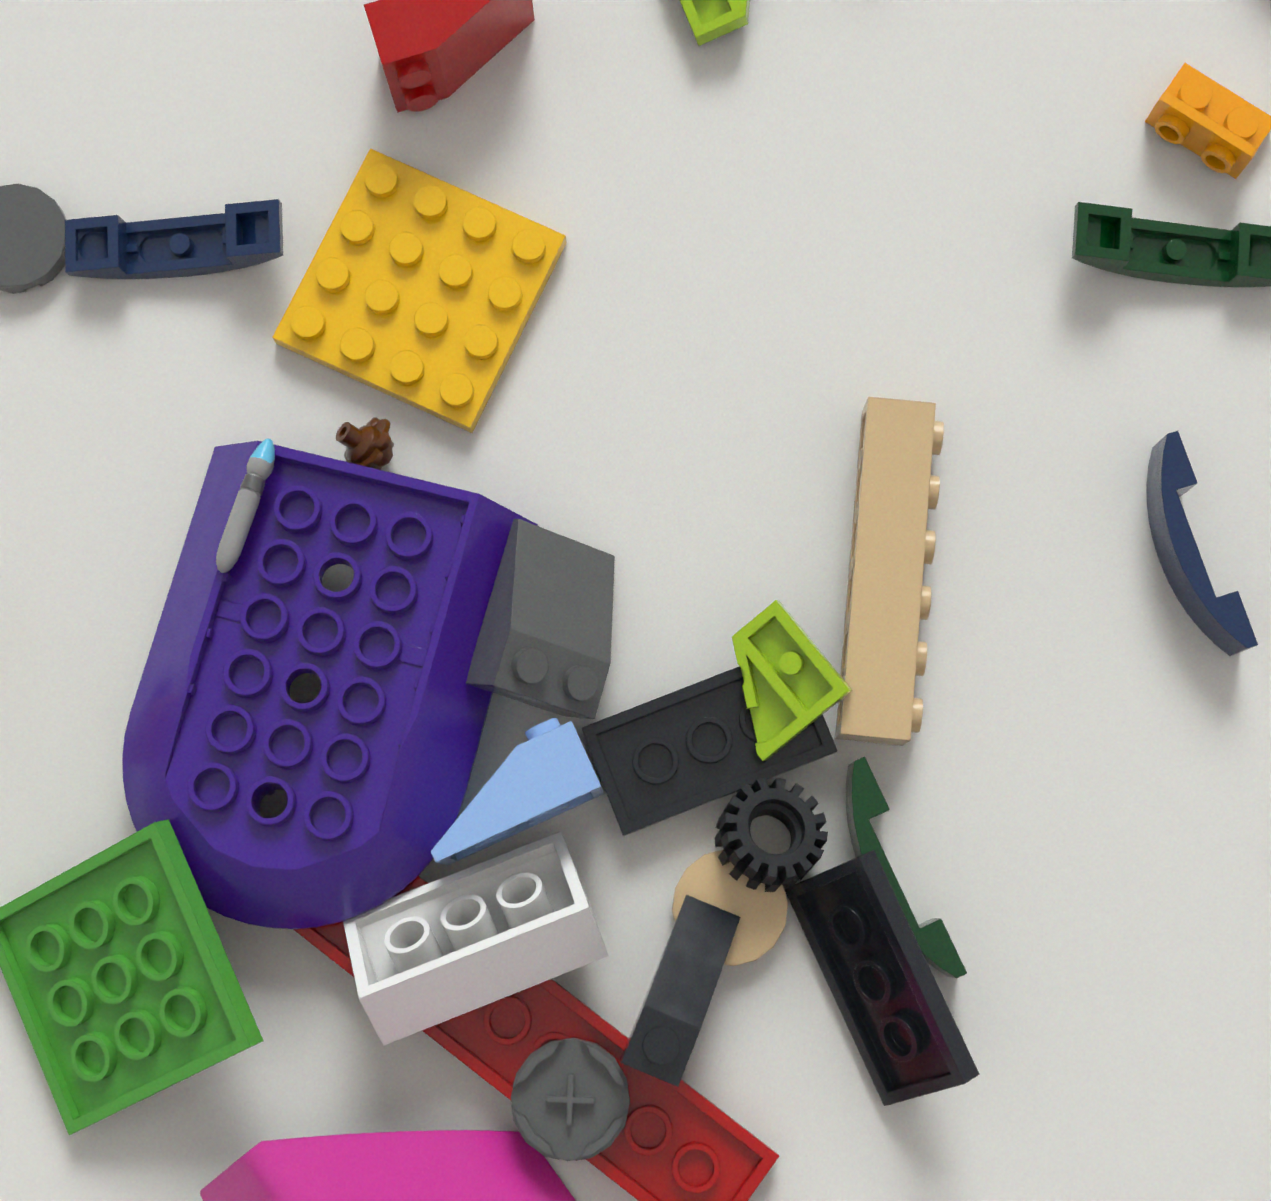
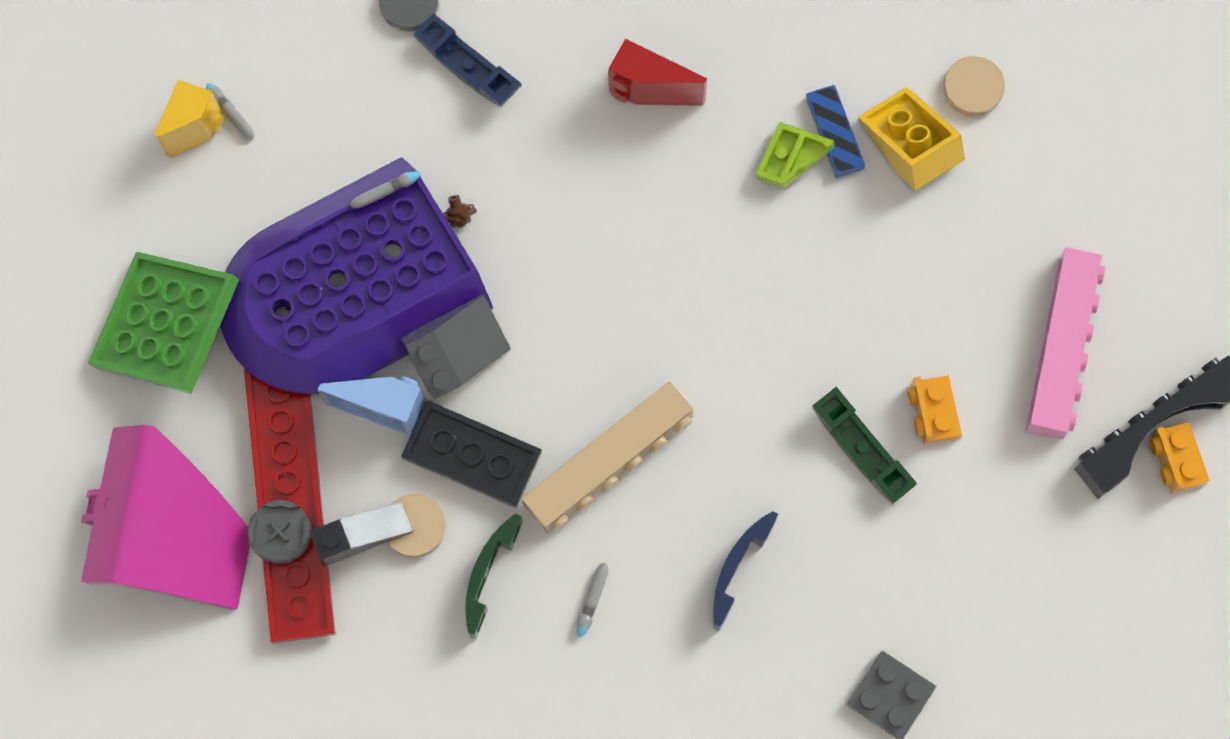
camera: 45 degrees right, 5 degrees down
yellow plate [272,148,567,433] -> none
white slope [343,831,609,1046] -> none
black tyre [714,777,828,892] -> none
lime wing [732,600,852,761] -> none
black plate [785,850,980,1106] -> none
none -> light grey piece [577,563,608,637]

